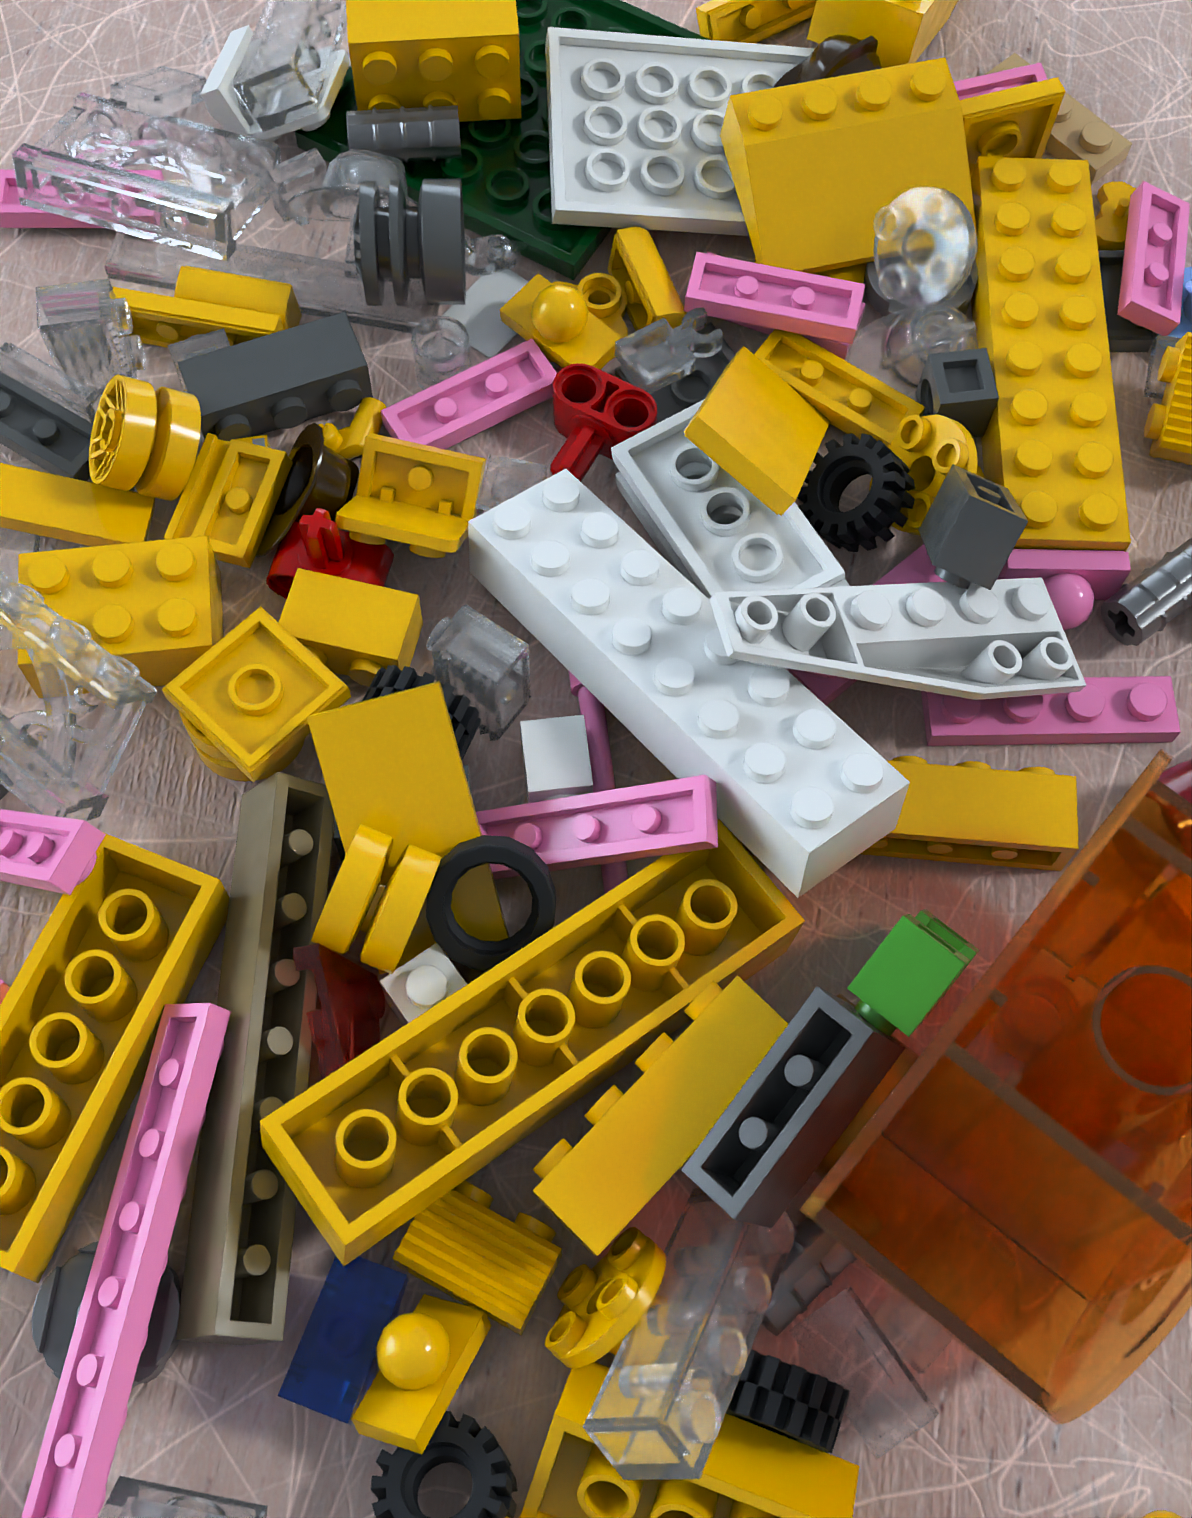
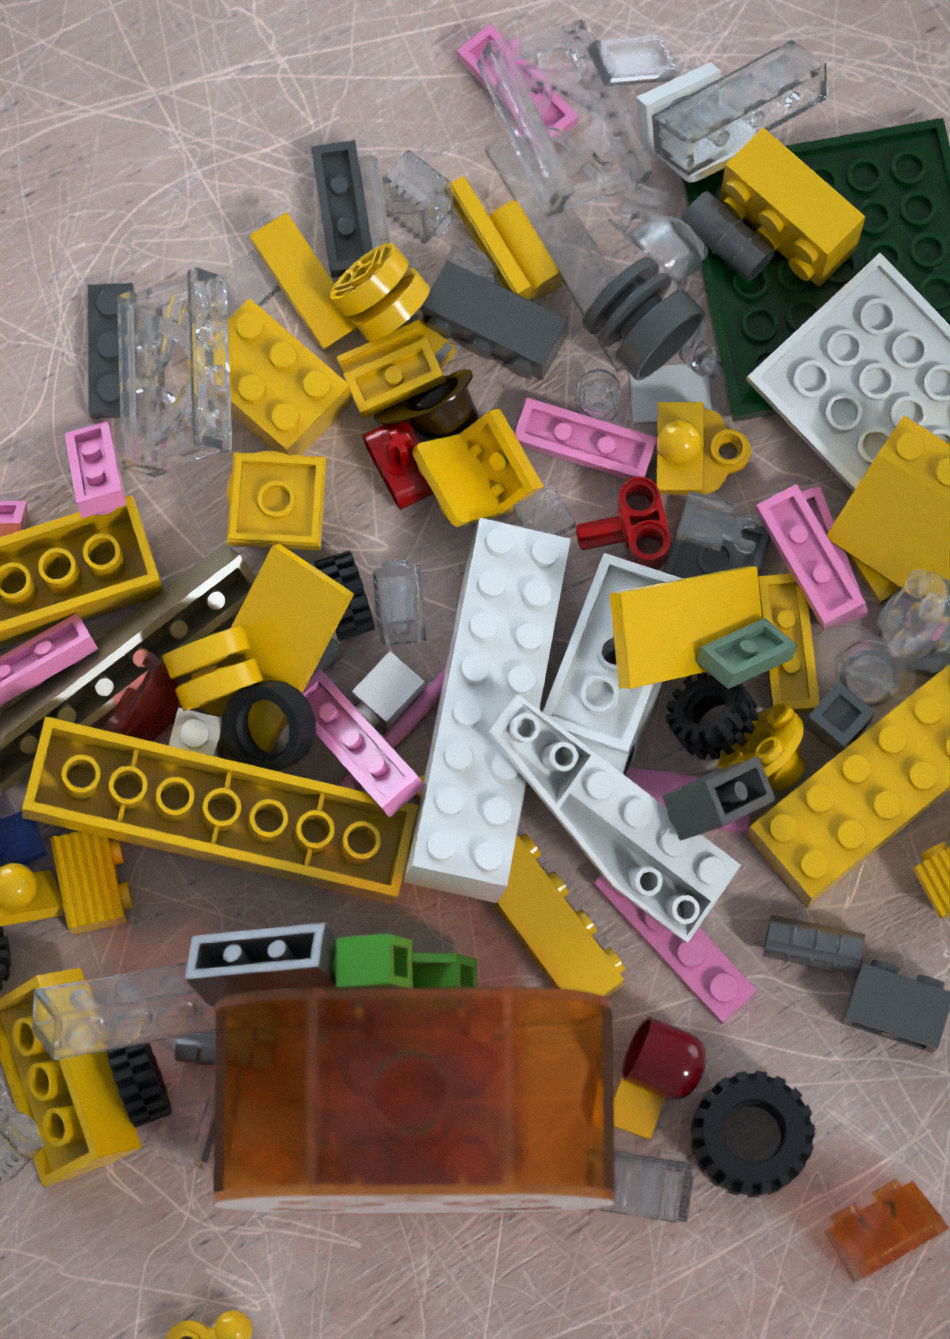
camera: 55 degrees right, 10 degrees up
yellow brick [278,568,423,687] -> none
yellow arm [318,397,387,460] -> none
yellow slope [532,975,788,1256] -> none
yellow plate [544,1227,682,1376] -> none
yellow brick [607,227,691,353] -> none
bright pink tile [997,549,1131,631] -> none
none -> sand green plate [696,618,797,689]

